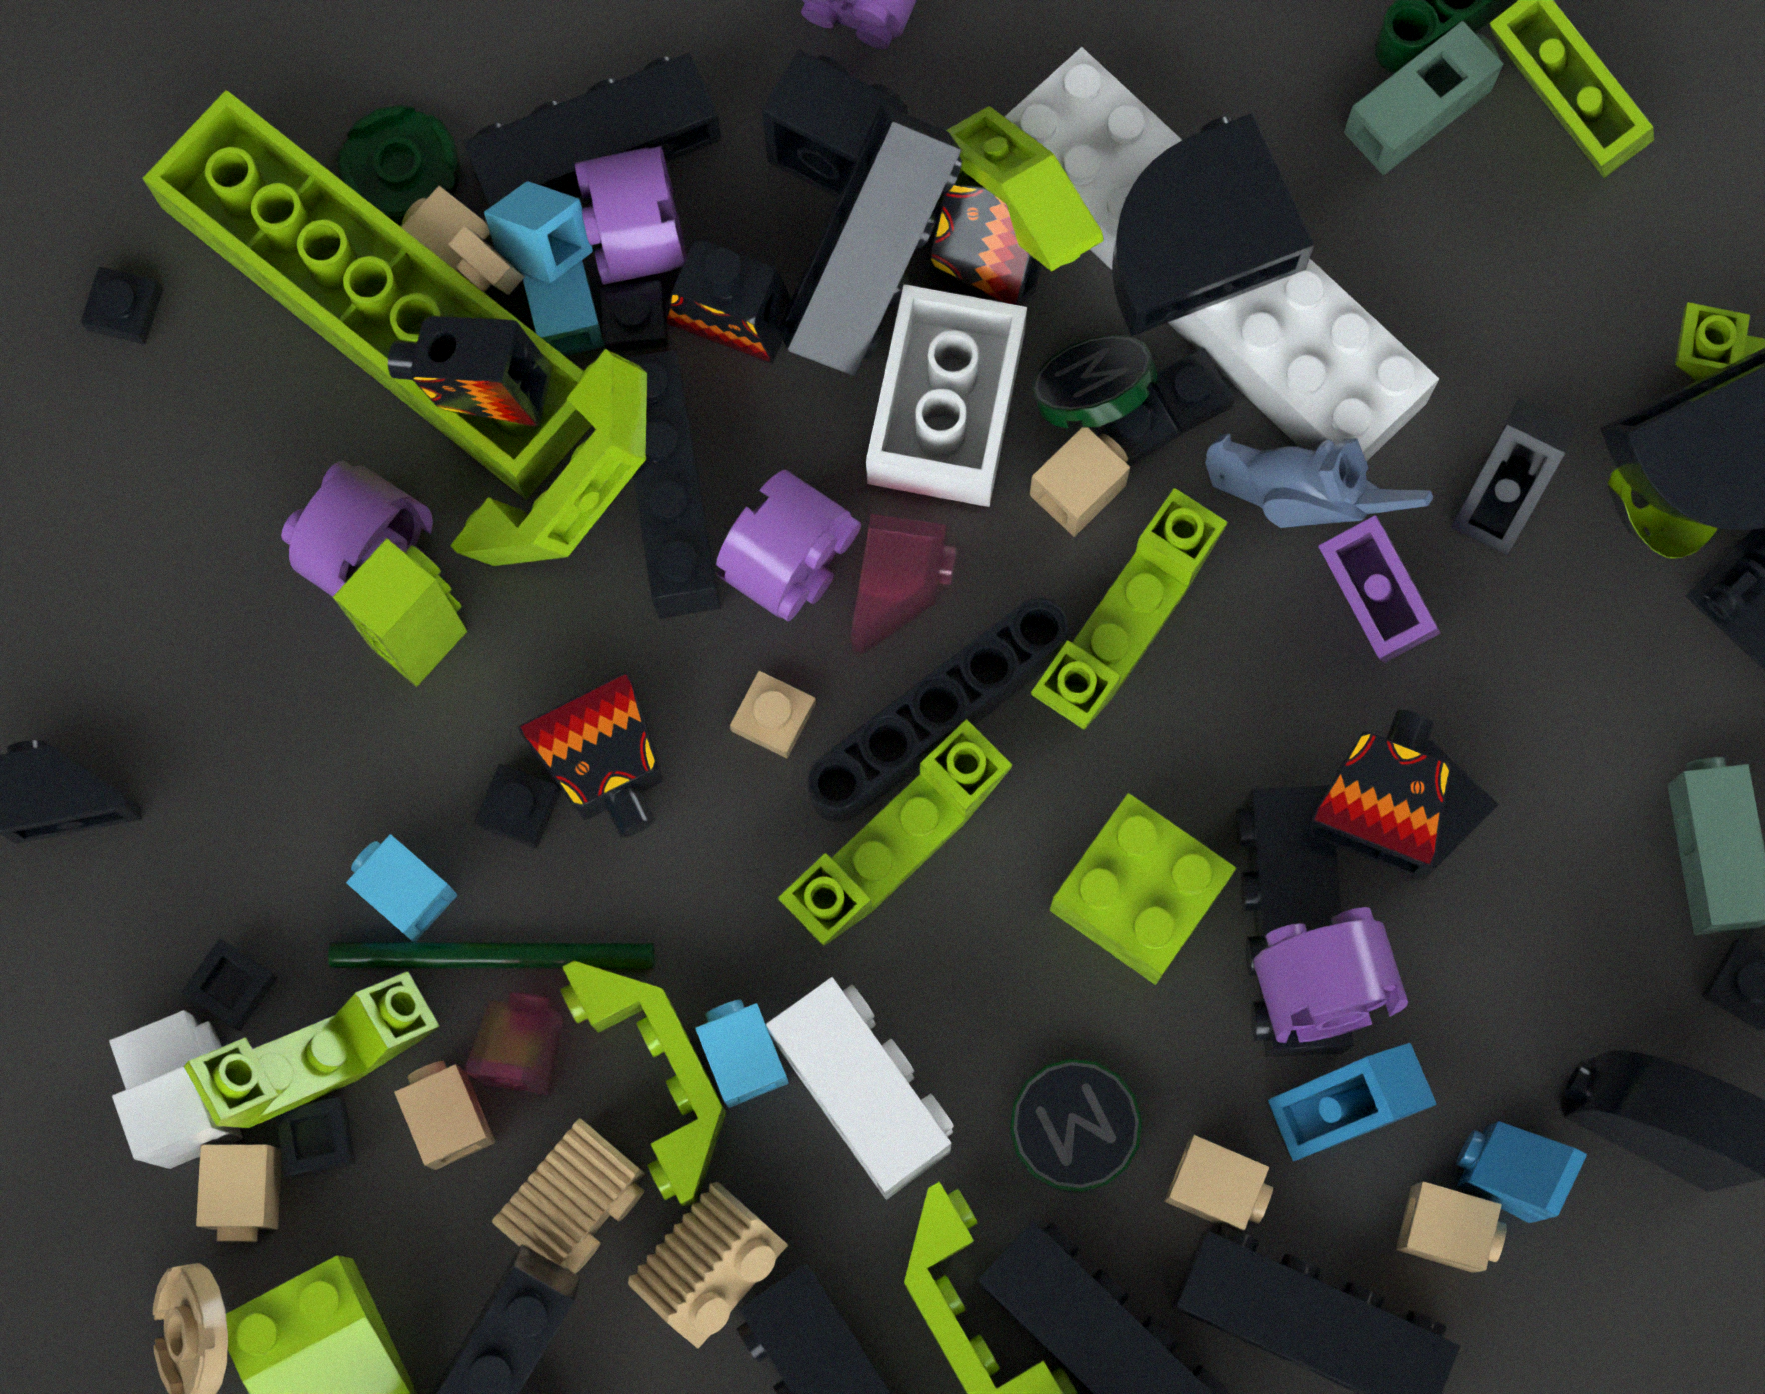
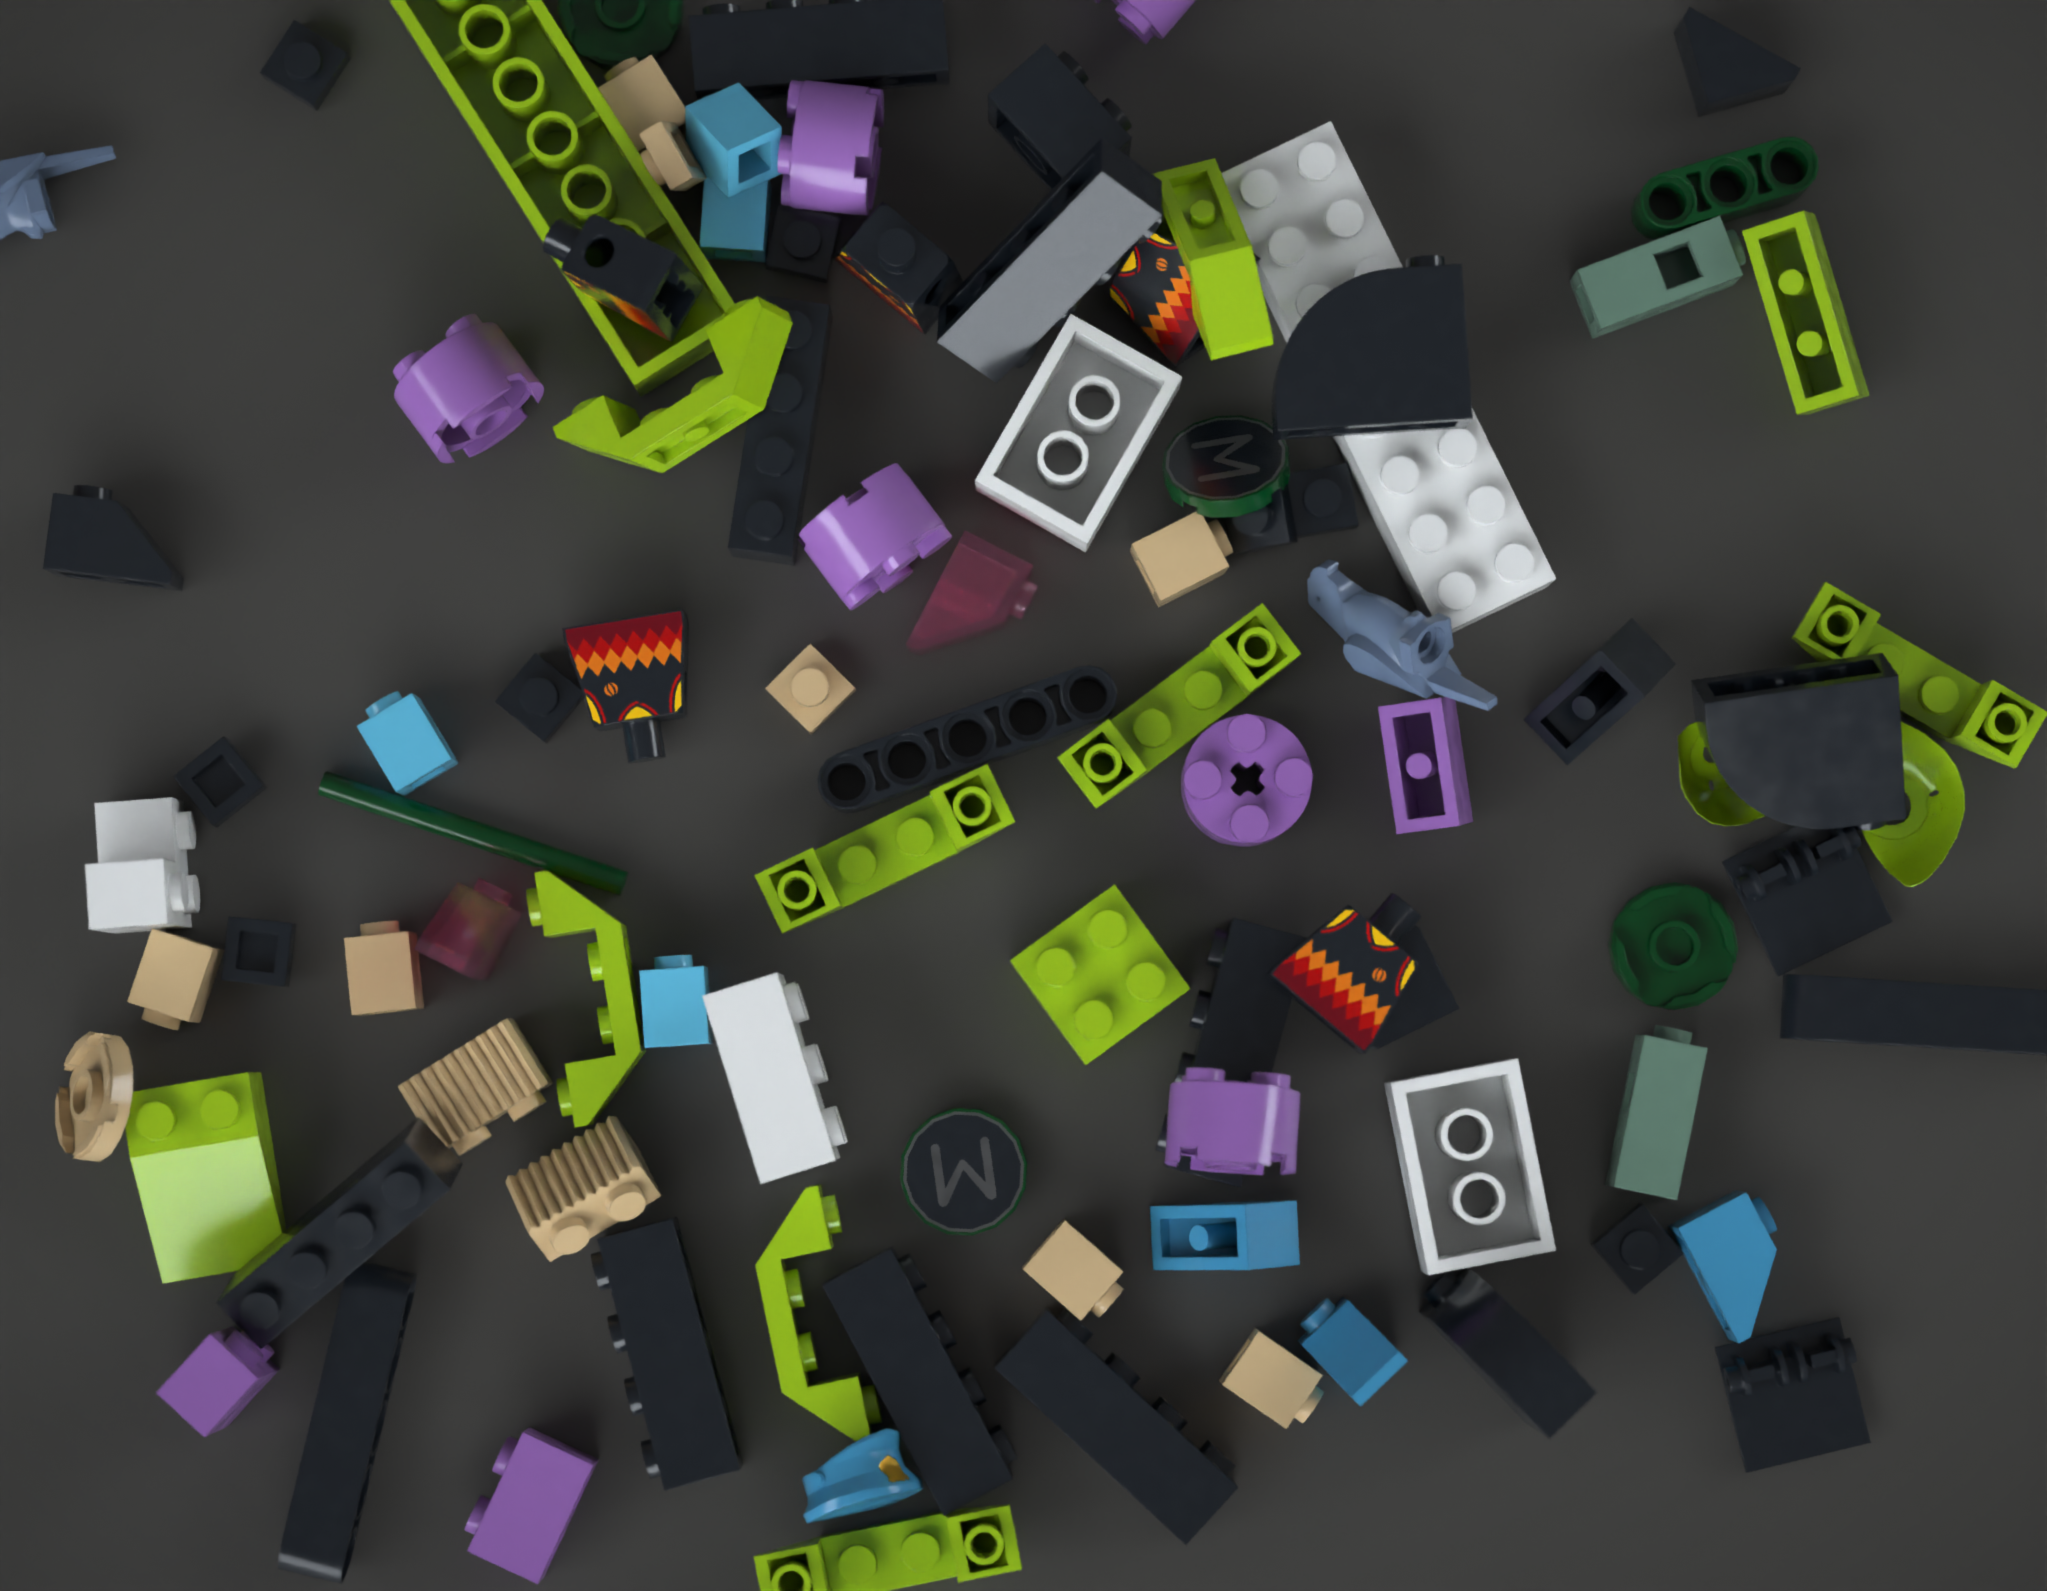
camera: 10 degrees right, 10 degrees up
lime slope [184,971,440,1128] -> none
lime brick [333,538,467,687] -> none
none -> medium lavender brick [1181,714,1313,847]
none -> white brick [1384,1058,1556,1275]
none -> dark green tile [1608,882,1738,1010]

